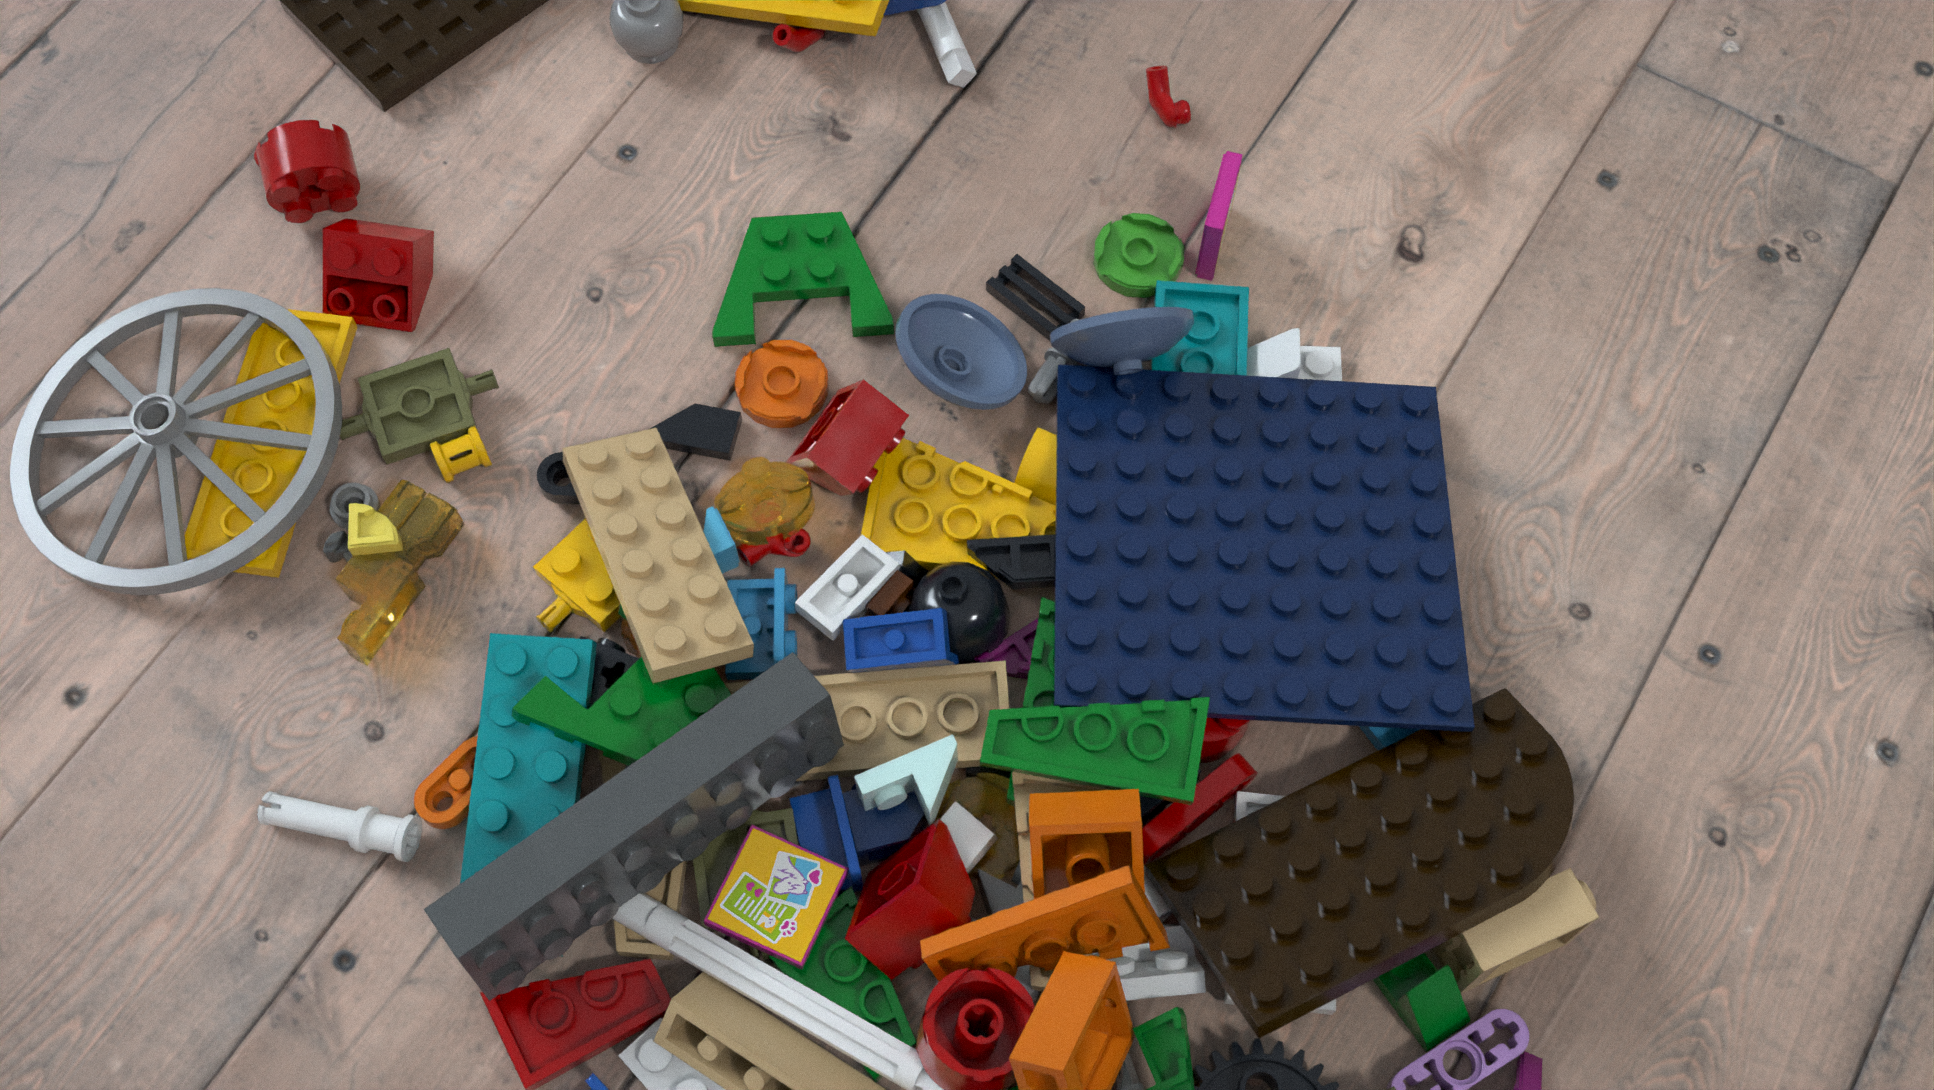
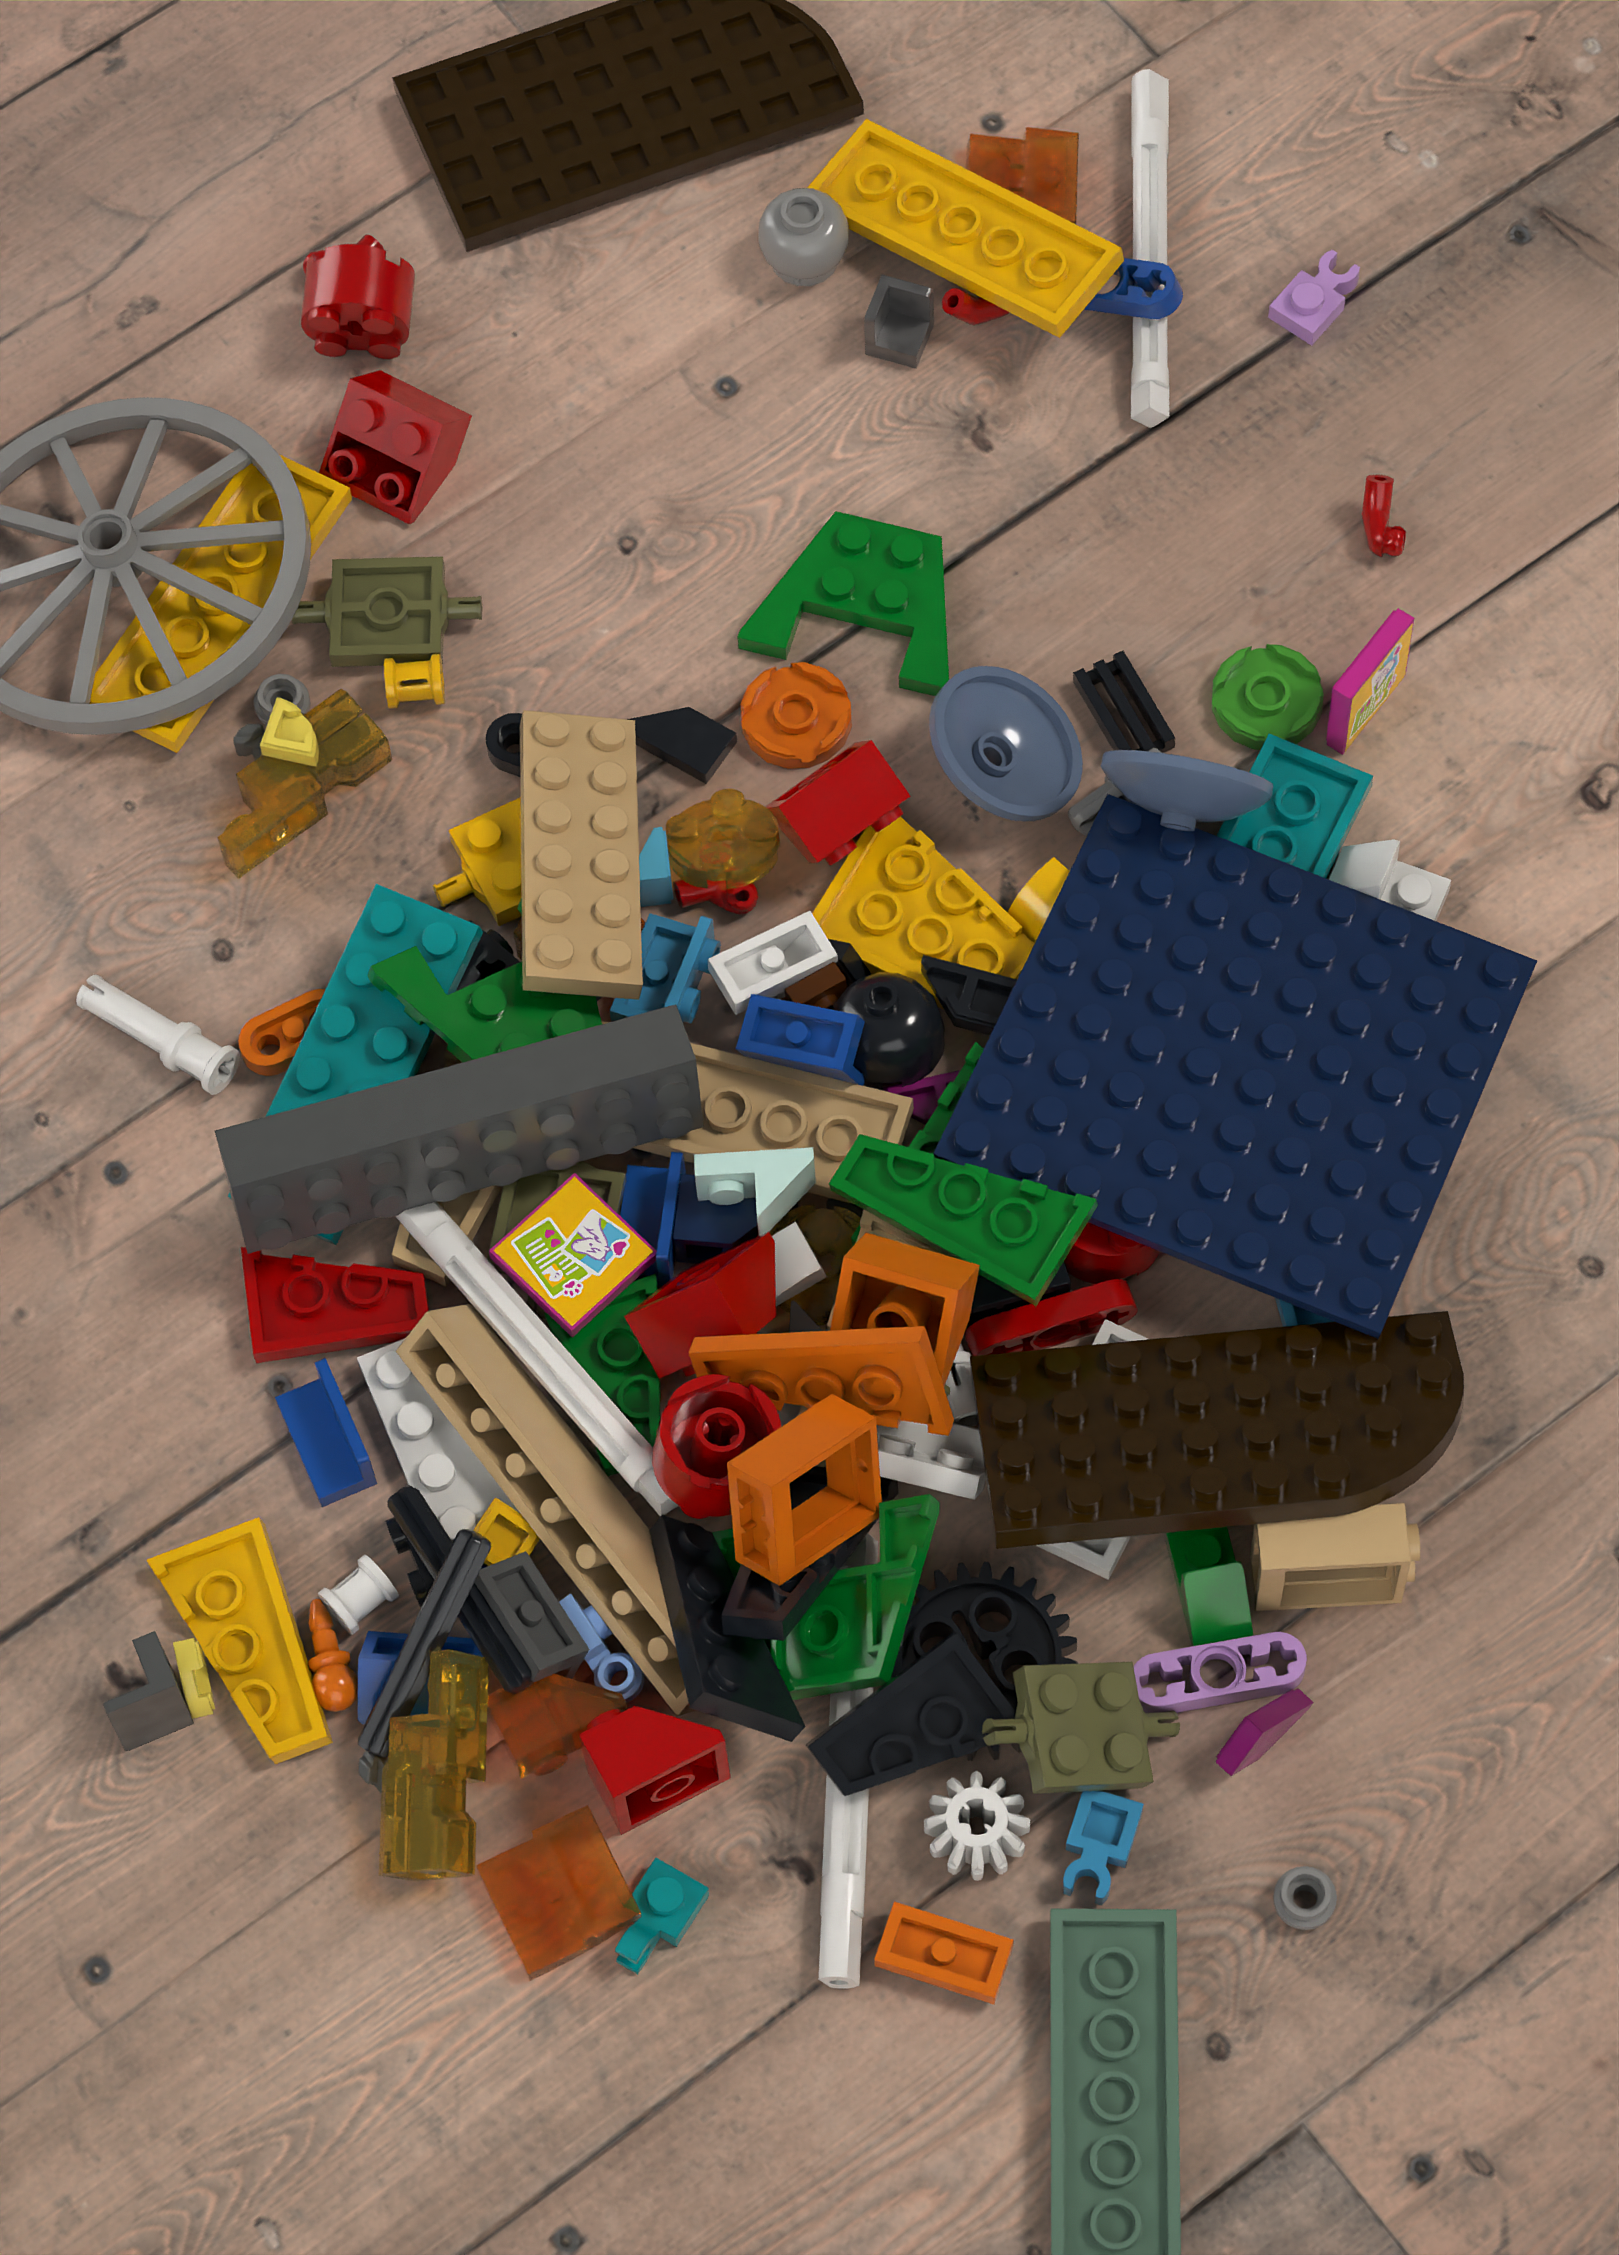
camera: 25 degrees right, 0 degrees up
none -> flat silver panel [864,275,934,369]

